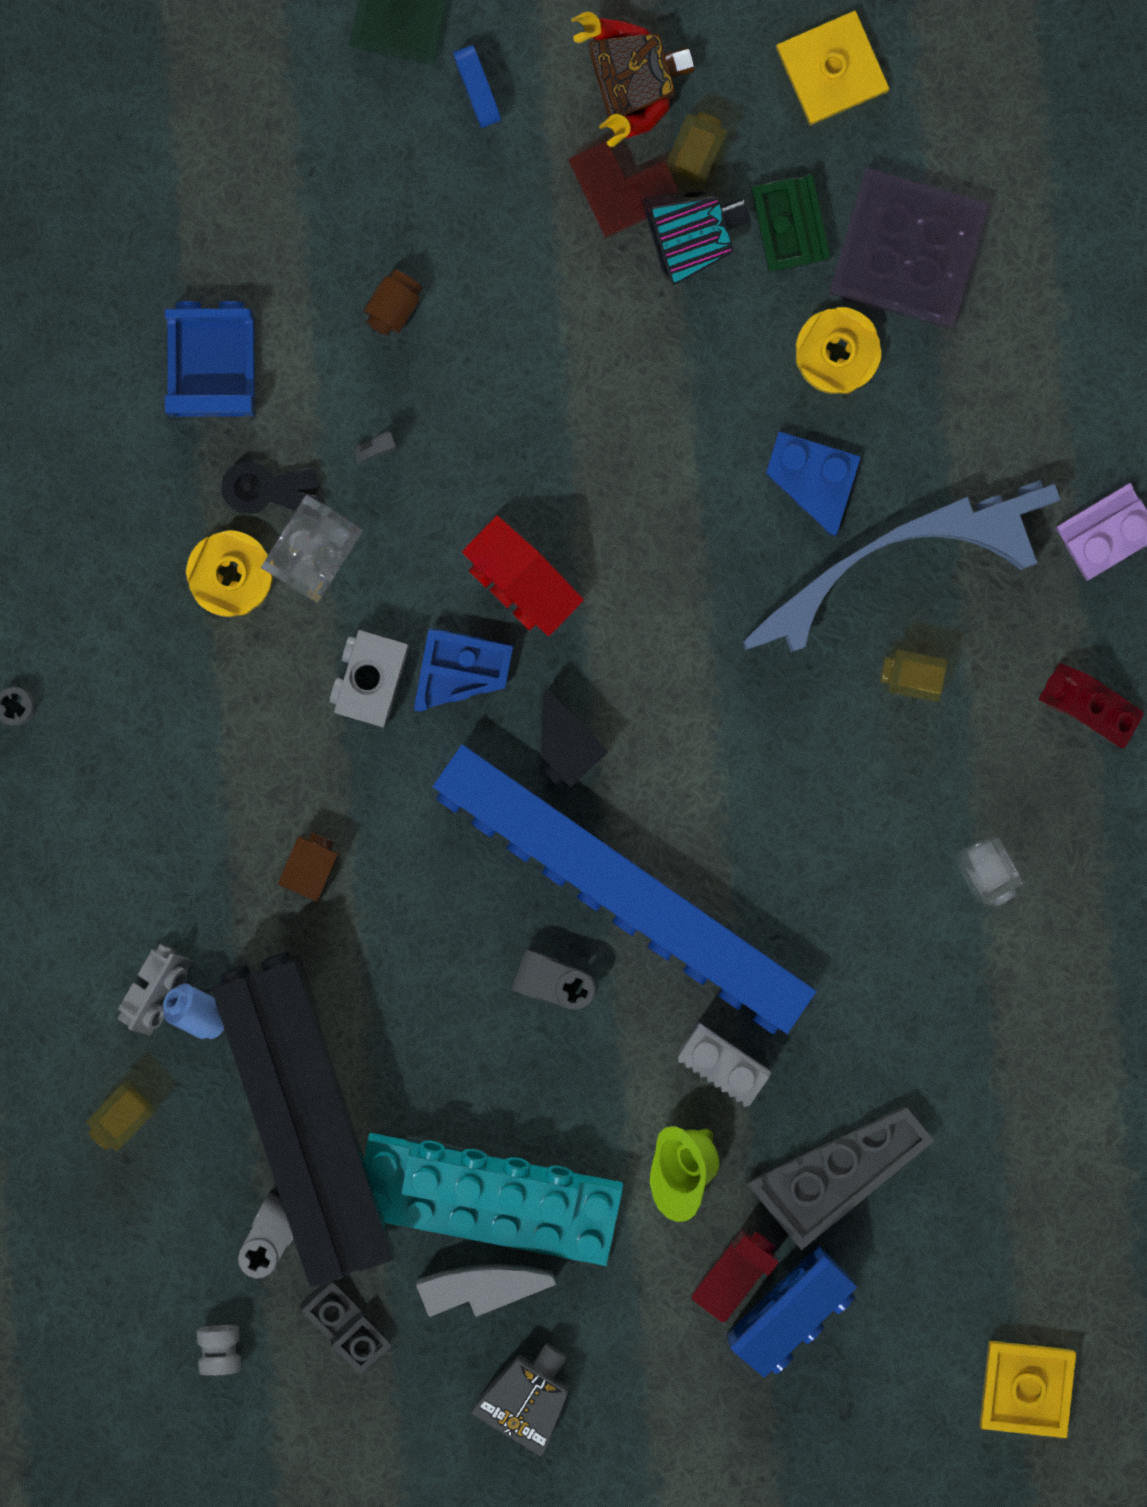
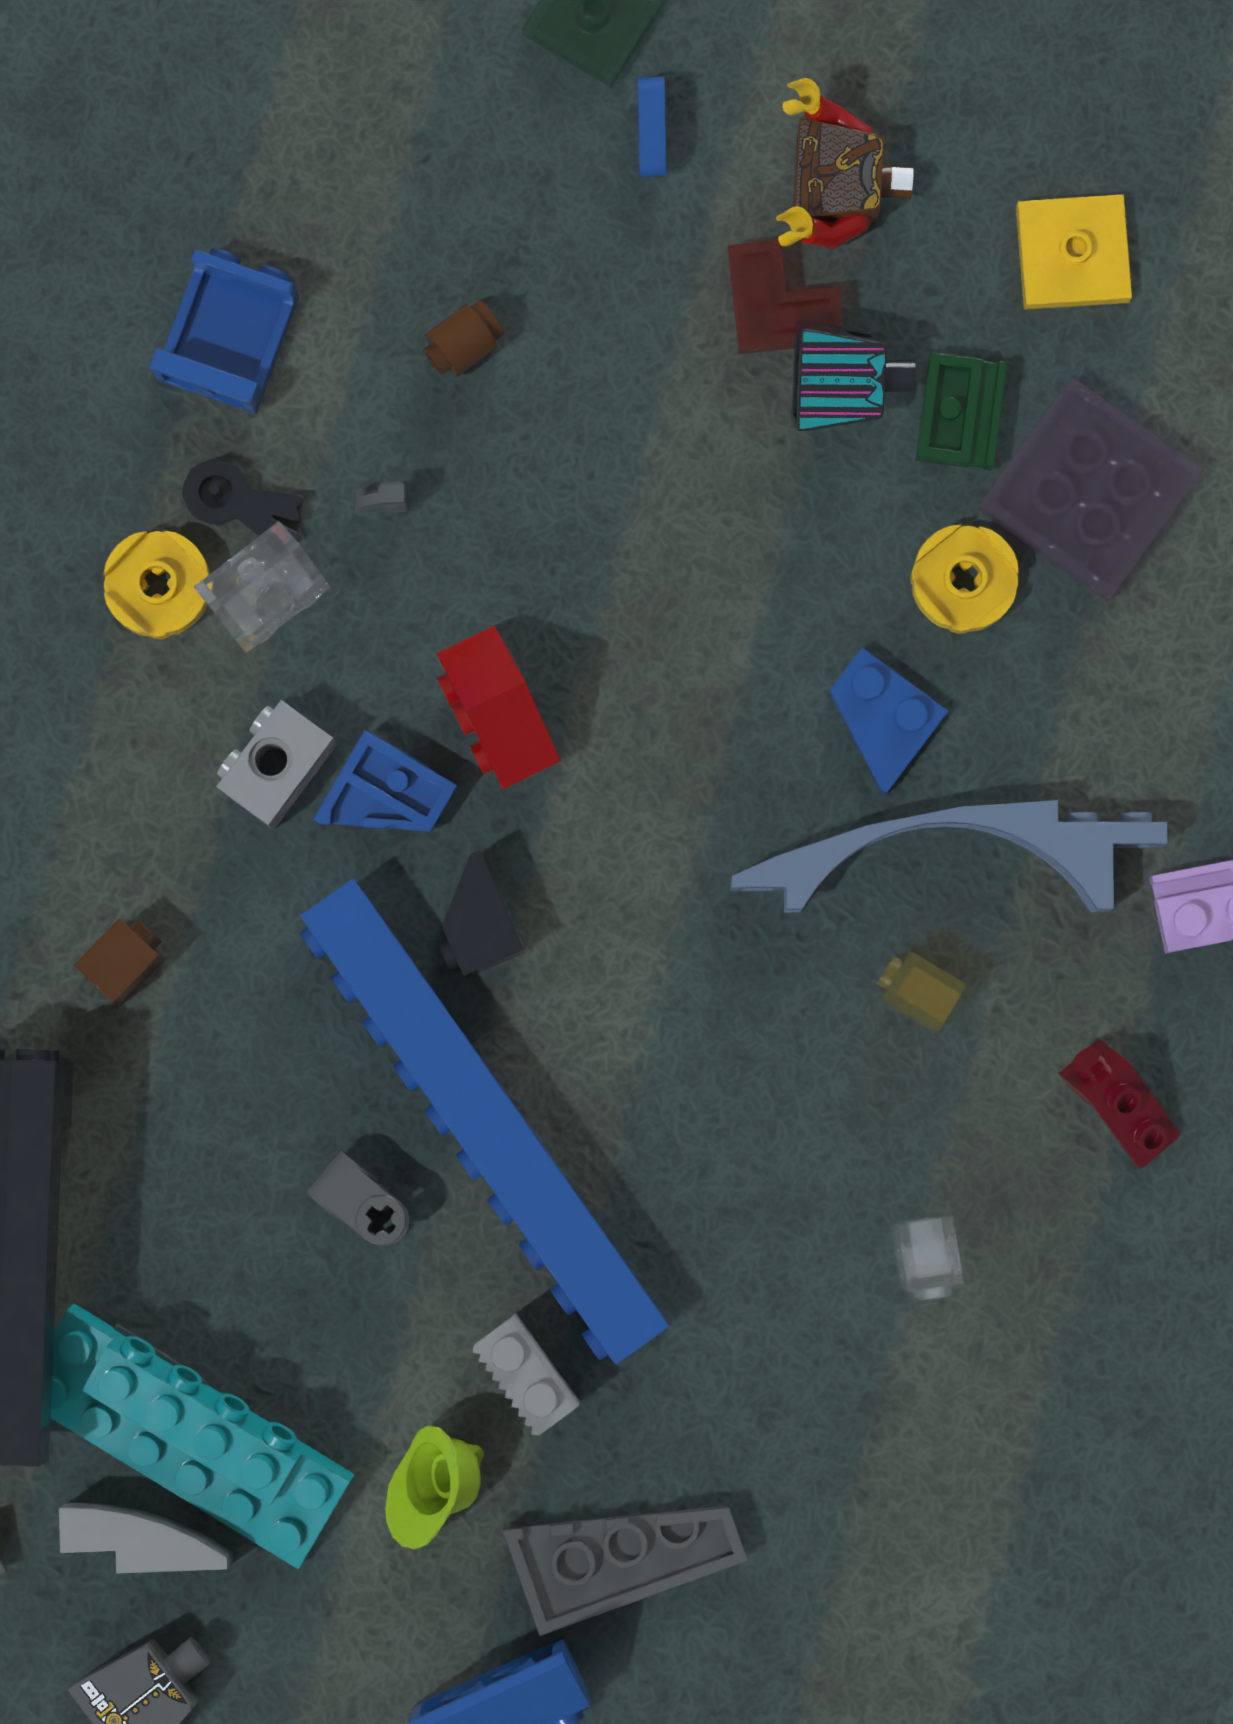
camera: 20 degrees right, 5 degrees down
clear yellow brick [666,112,727,185] -> none
dark red bracket [691,1229,779,1323] -> none

